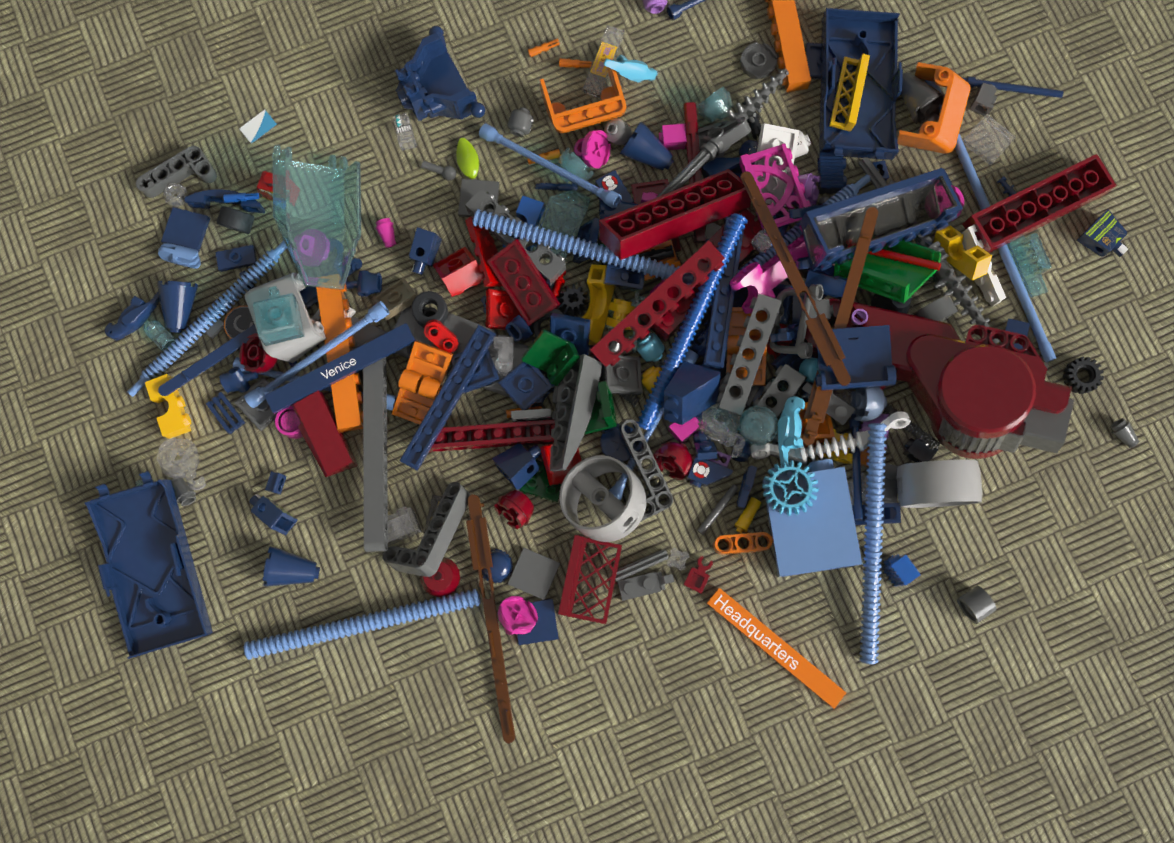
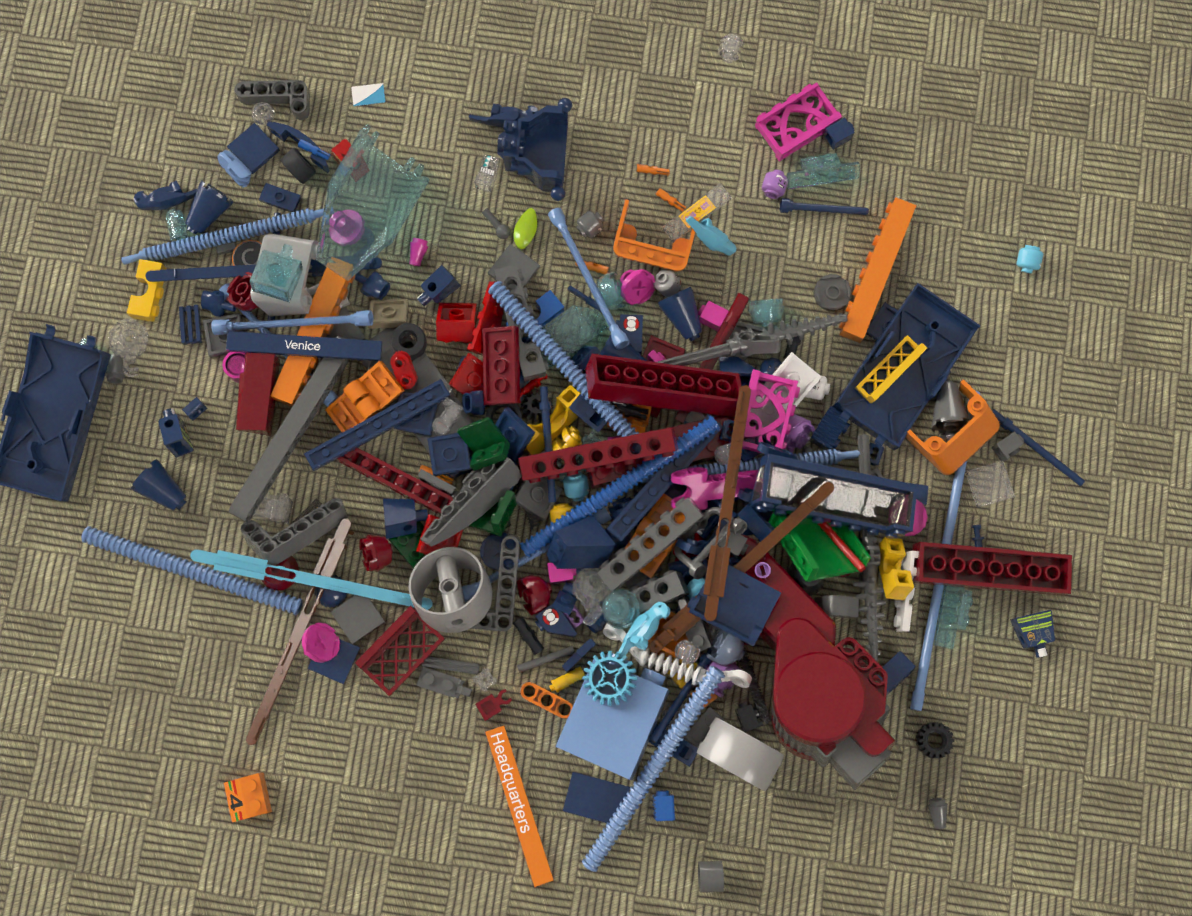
camera: 25 degrees right, 0 degrees up
none -> medium azure piece [190,549,433,610]
none -> orange slope [224,773,272,822]
none -> dark blue animal [469,104,538,128]
none -> black pin [513,616,545,656]
none -> dark blue bar [539,386,556,503]
none -> dark blue tile [563,772,630,823]
none -> clear piece [675,640,700,664]
none -> dark blue piece [720,419,734,443]

